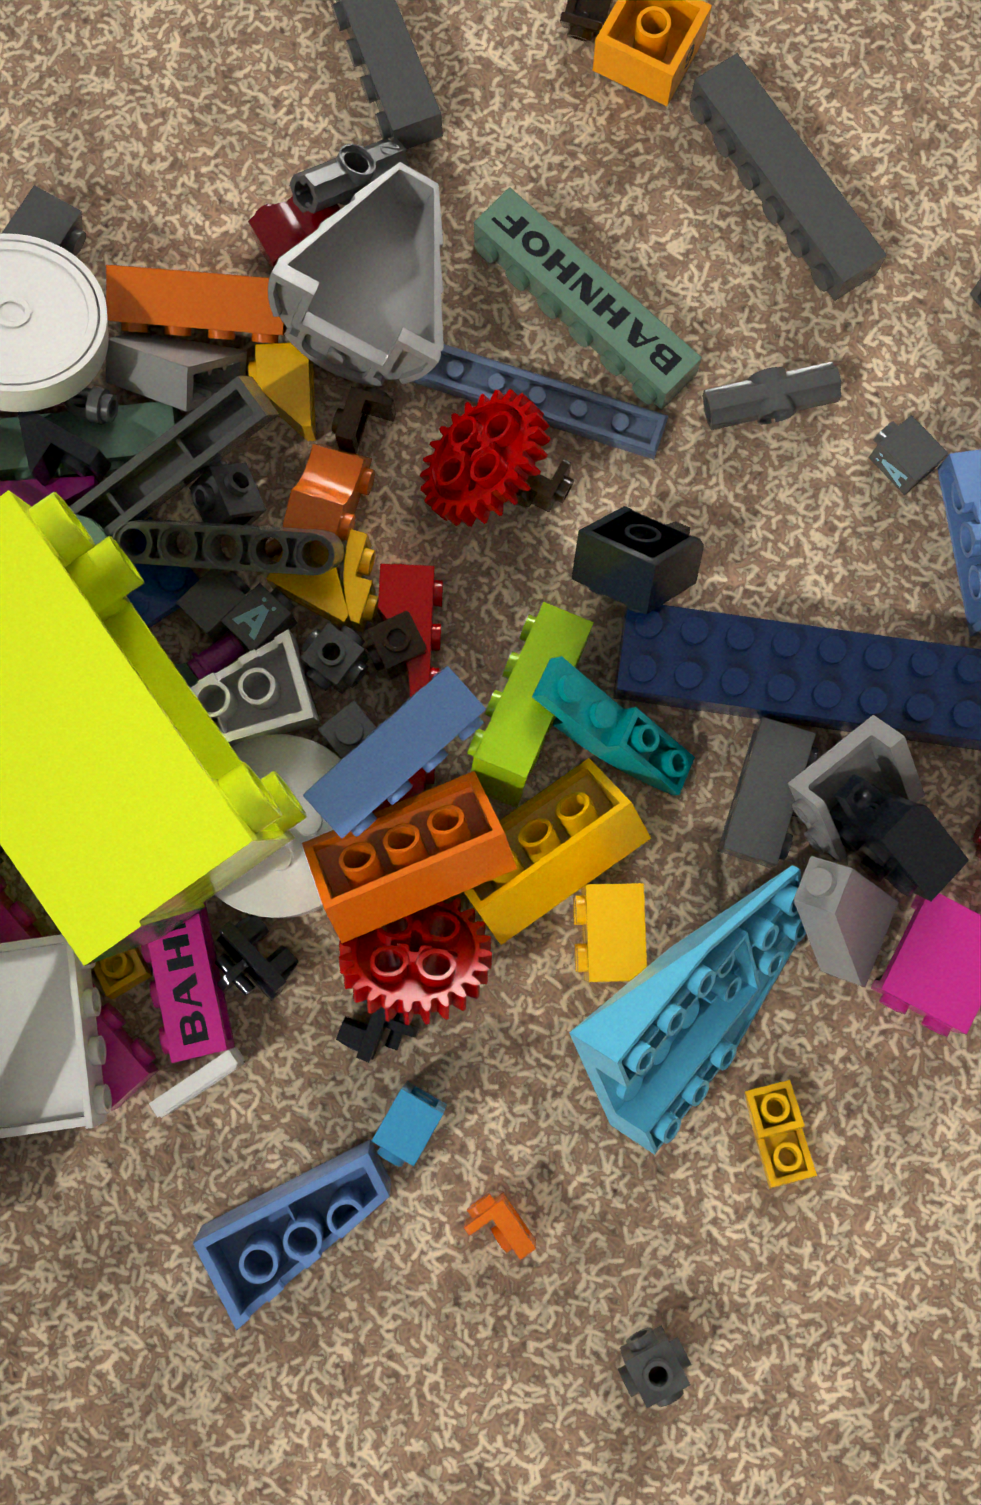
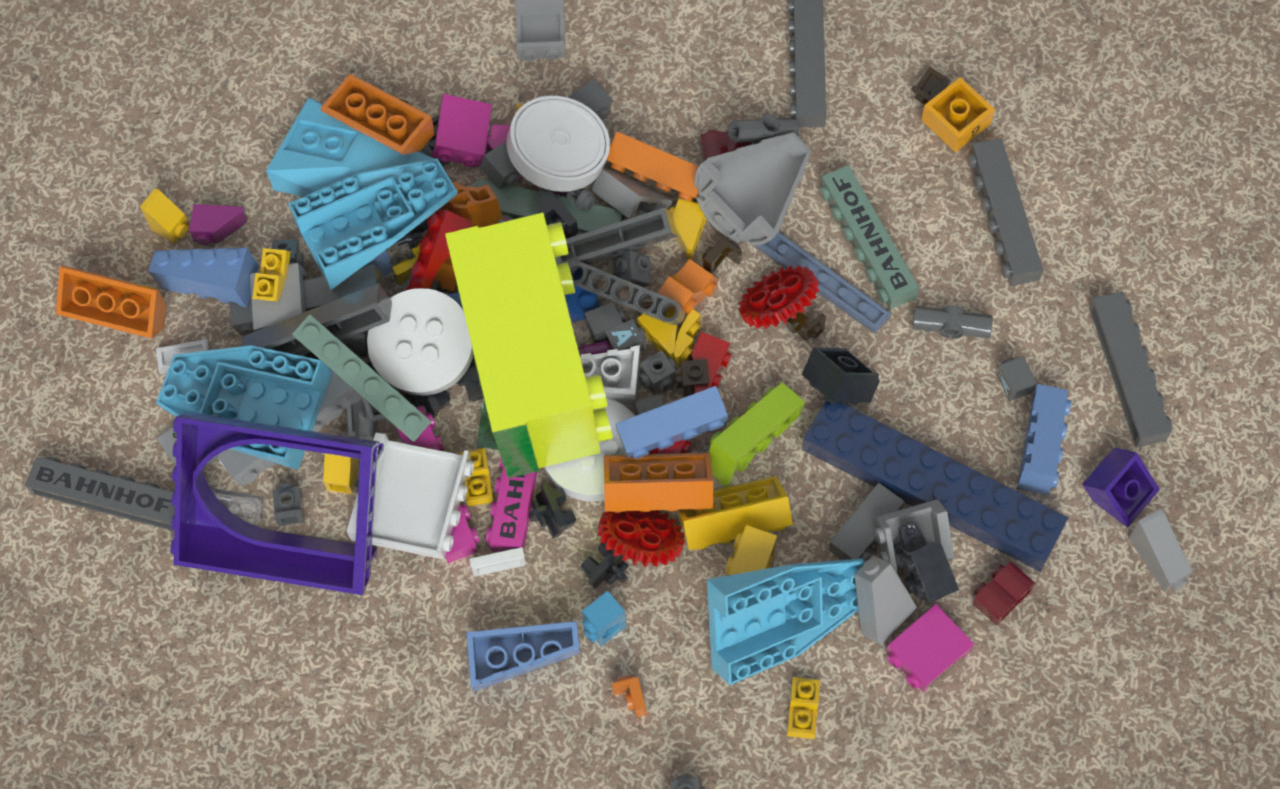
camera: 20 degrees right, 15 degrees down
teal slope [532,656,695,796] -> none

